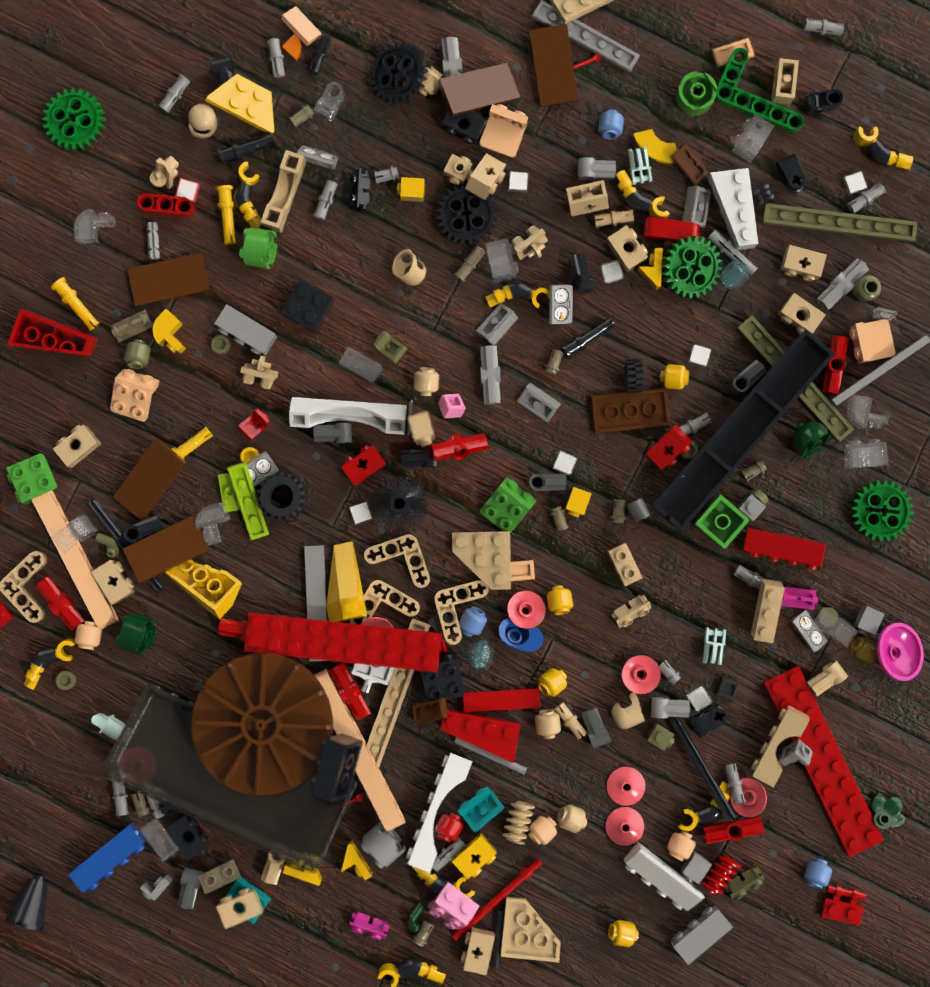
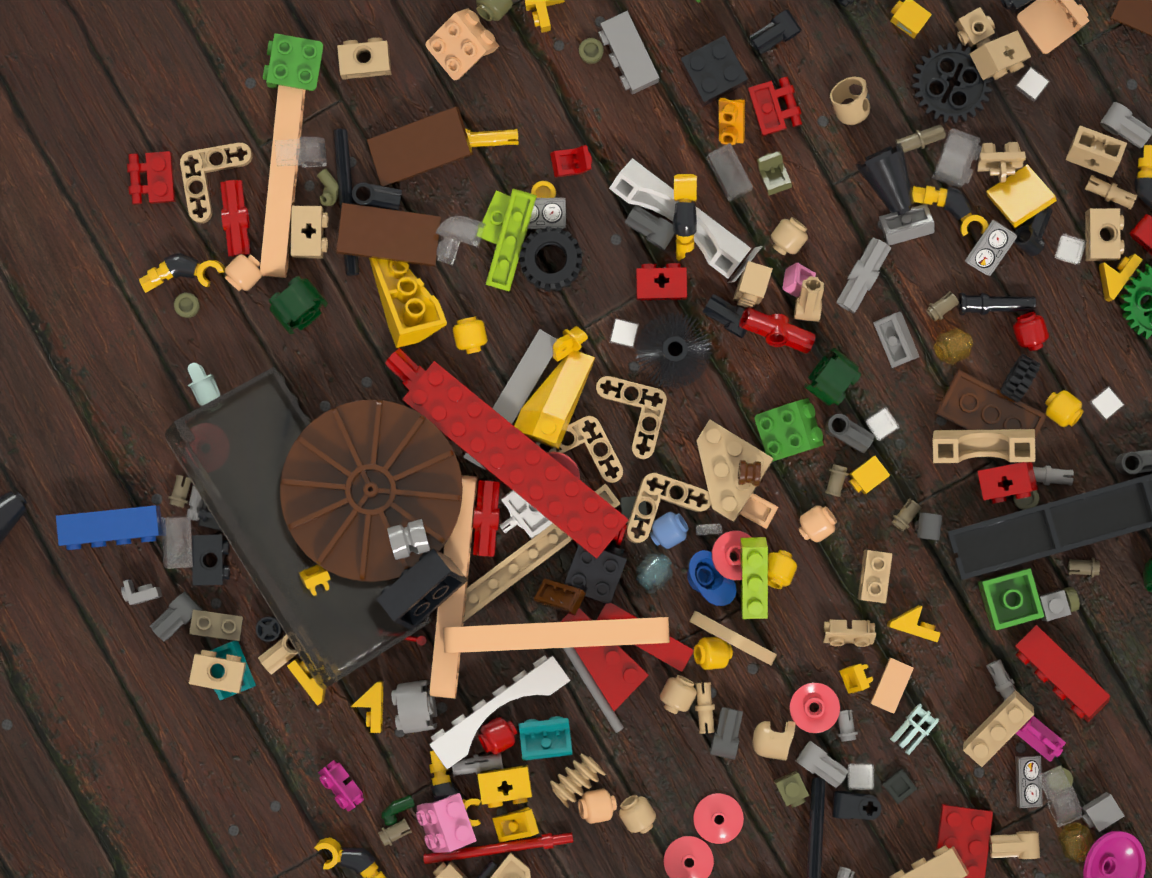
camera: 35 degrees right, 0 degrees up
light grey axle [112,776,129,816] -> none
tan hips [240,355,279,389] -> none
none -> black wheel [256,616,283,642]
none -> yellow tile [299,564,331,596]
none -> light grey wheel [387,519,430,560]
none -> light nougat beam [443,617,670,653]
none -> yellow head [453,316,488,354]
none -> yellow slope [492,807,539,842]
none -> yellow piece [553,326,588,362]
none -> piece [673,174,697,261]
none -> tan beam [689,611,777,665]
none -> clear tile [696,524,722,535]
none -> light orange hips [719,98,745,145]
none -> reddish brown wheel [738,460,761,486]
none -> lime arch [740,537,768,619]
none -> red plate [747,77,802,136]
none -> black piece [749,9,802,55]
none -> tan piece [794,276,824,322]
none -> light nougat head [798,506,837,542]
none -> dark green brick [804,348,862,406]
none -> yellow tile [839,664,873,694]
none -> black cone [855,143,914,216]
none -> light nougat tile [870,658,914,714]
none -> yellow slope [887,605,940,642]
none -> tan arch [933,429,1035,463]
none -> clear yellow head [934,328,973,364]
none -> yellow tile [986,164,1057,228]
none -> red head [1013,312,1049,351]

